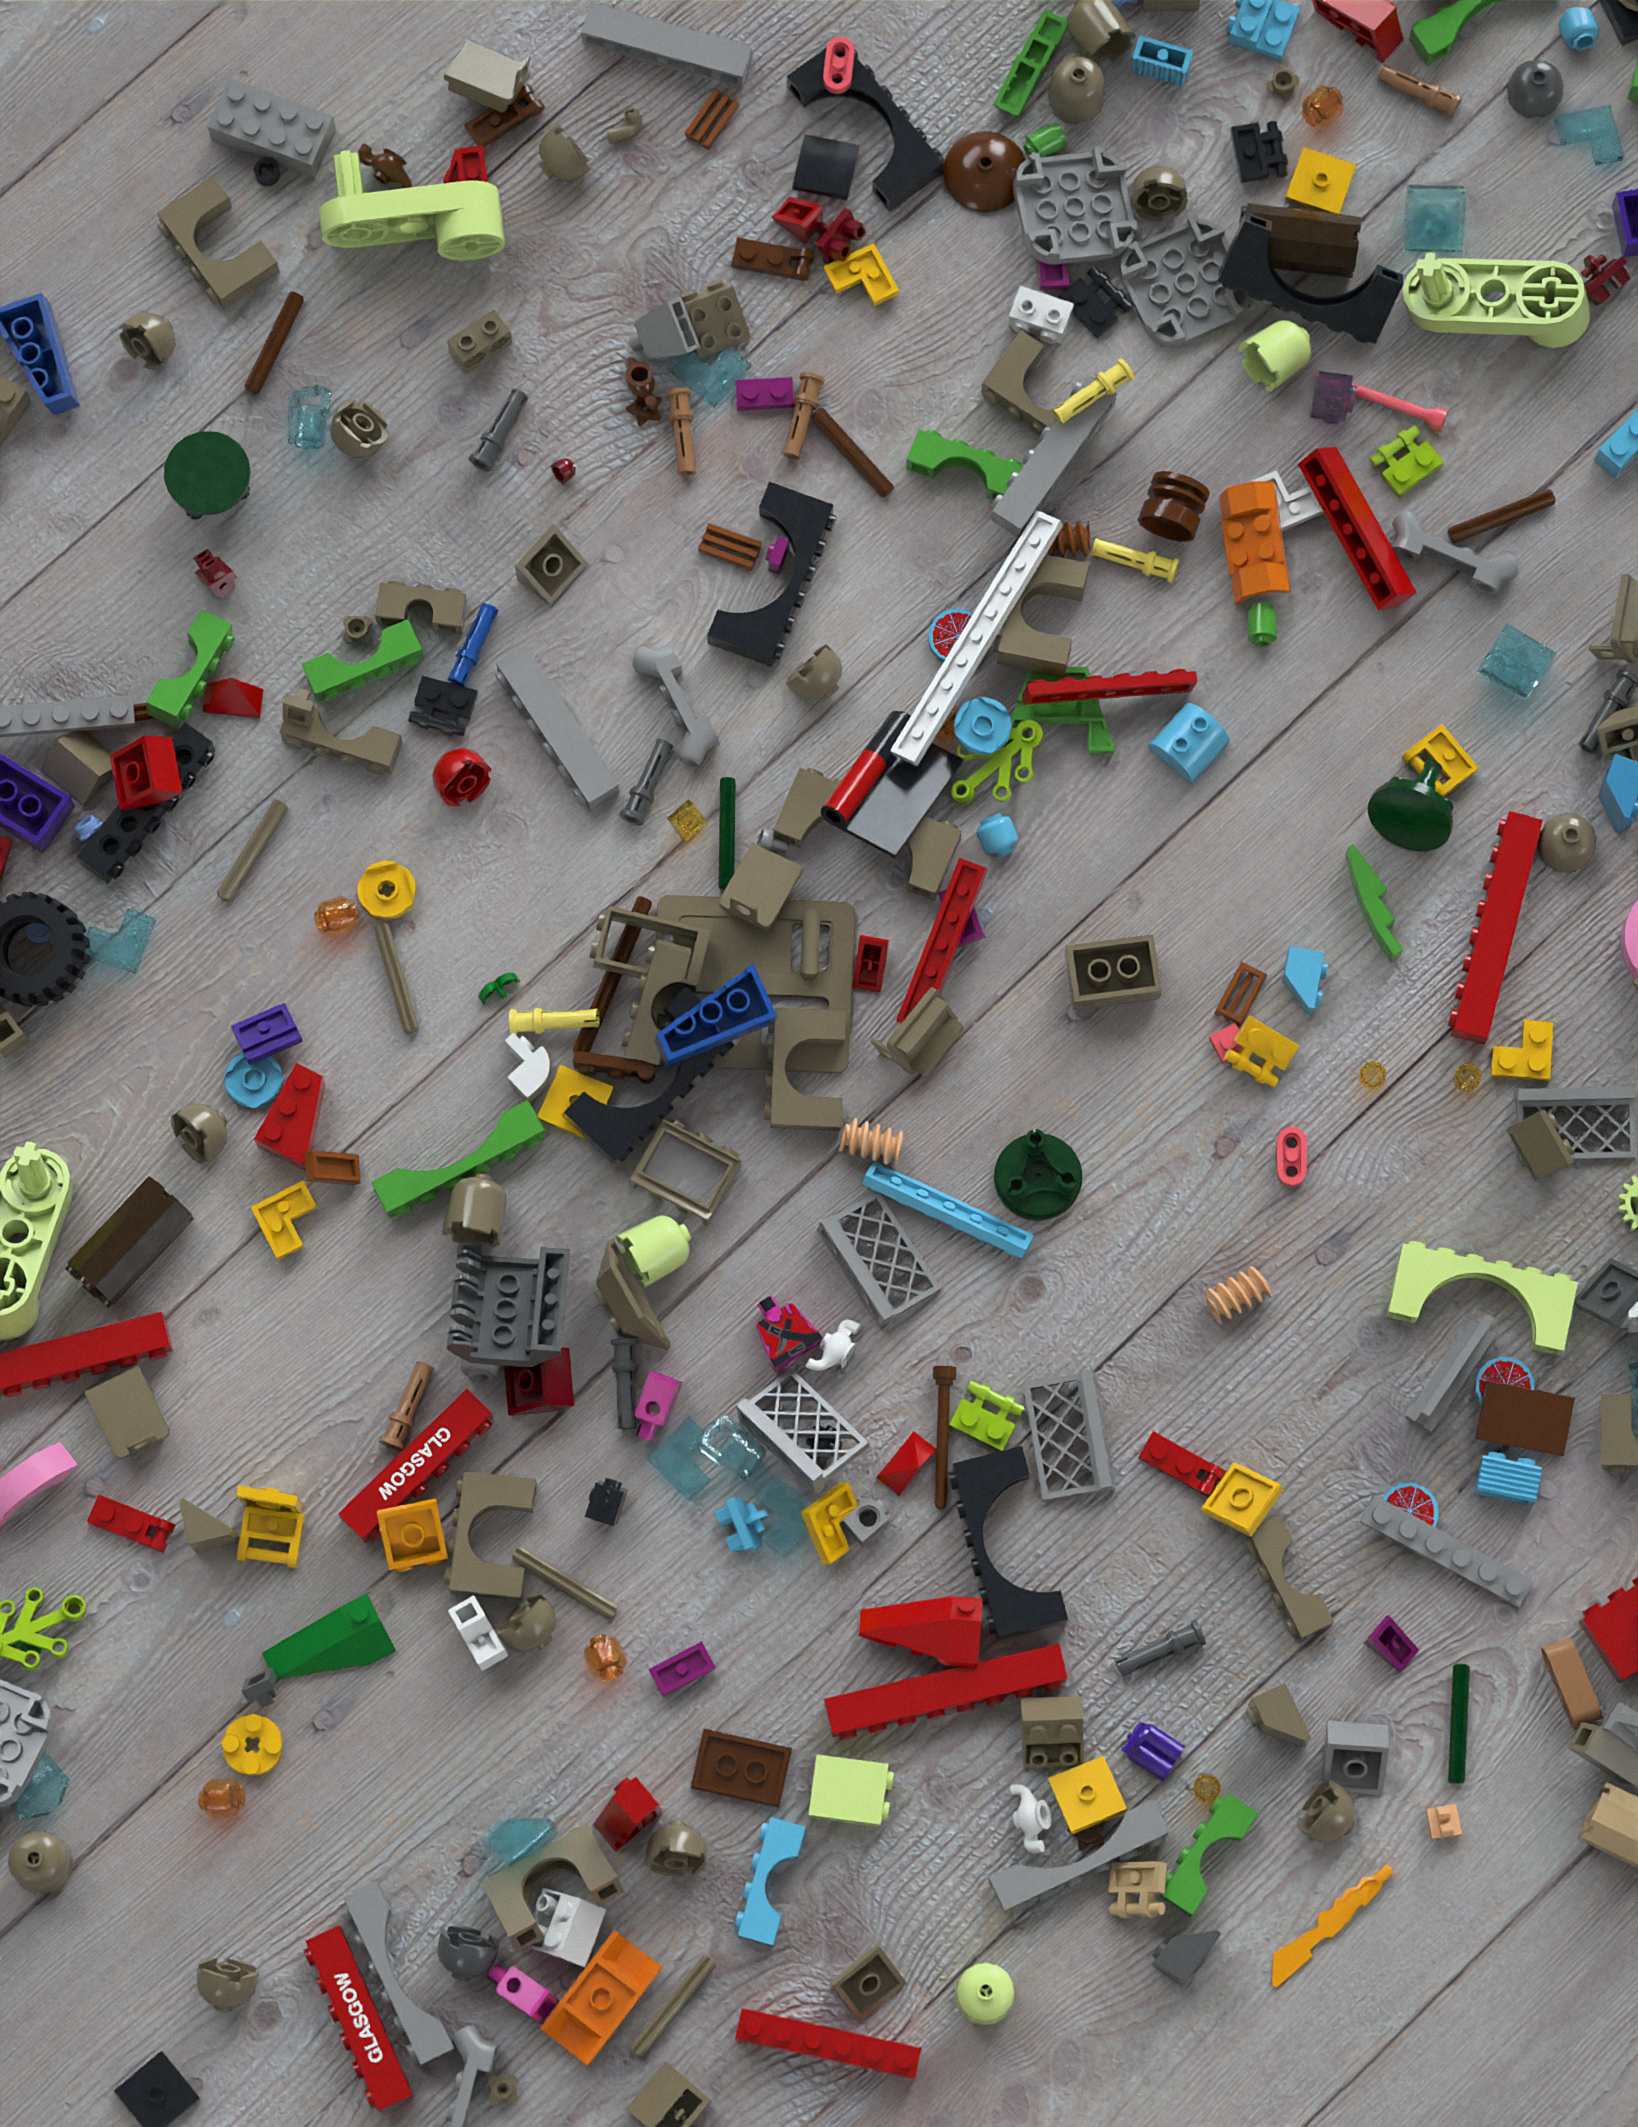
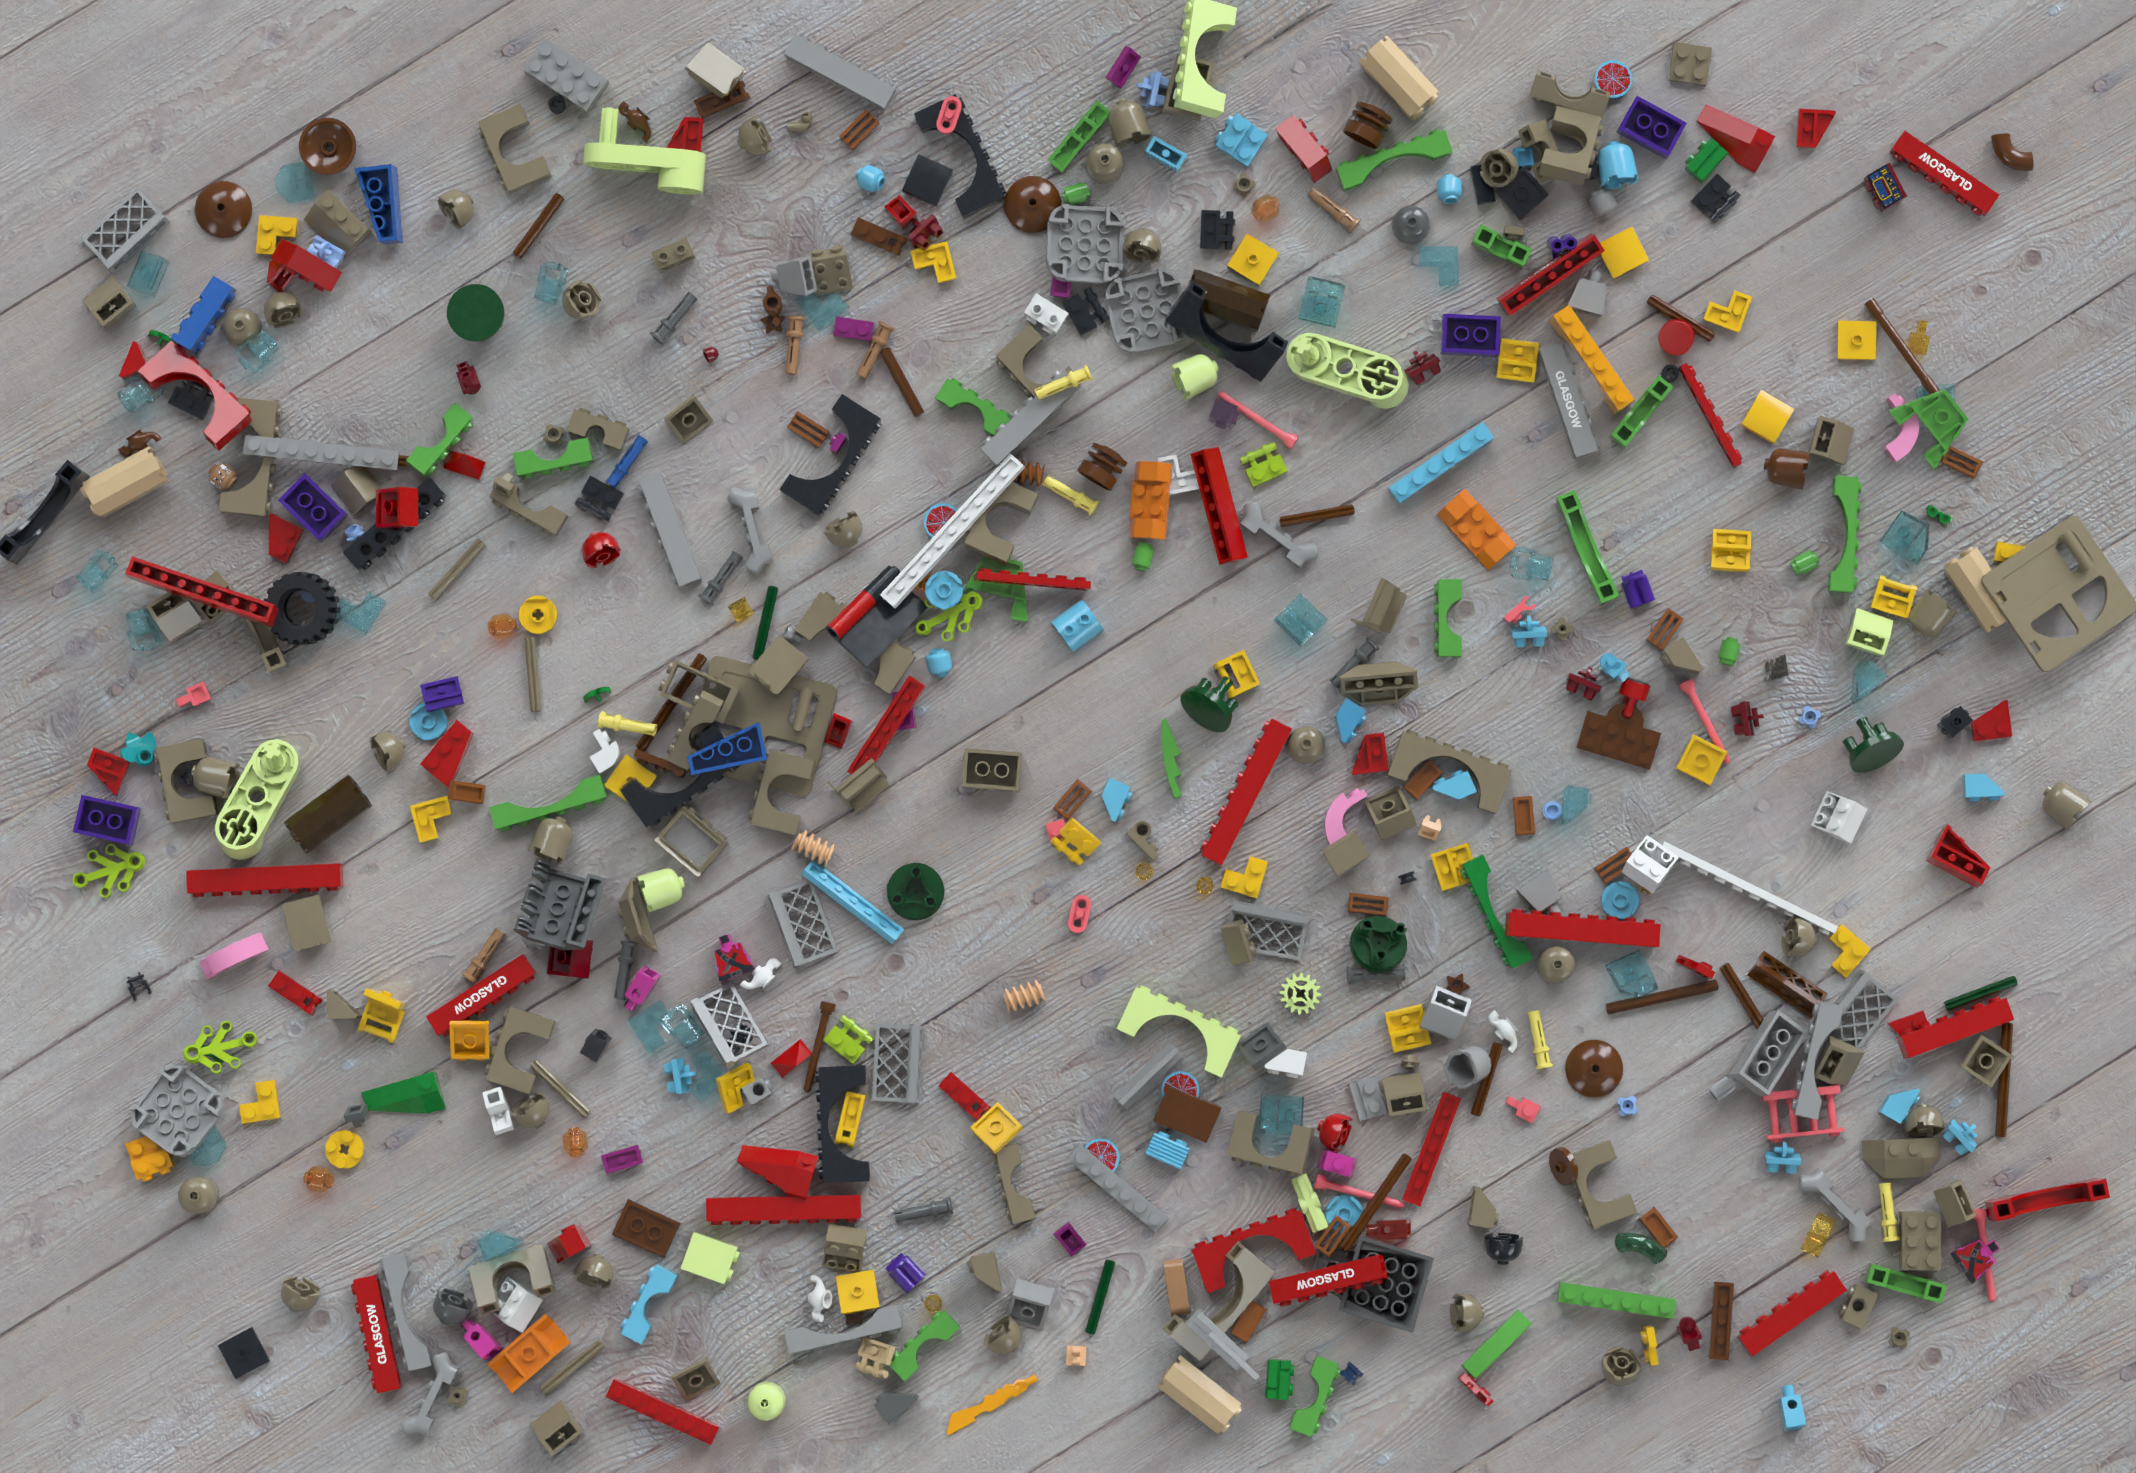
camera: 15 degrees right, 10 degrees up
none -> yellow plate [239,1080,281,1124]
none -> yellow plate [835,1091,866,1148]
none -> medium azure head [856,165,886,193]
none -> dark tan plate [1126,821,1159,860]

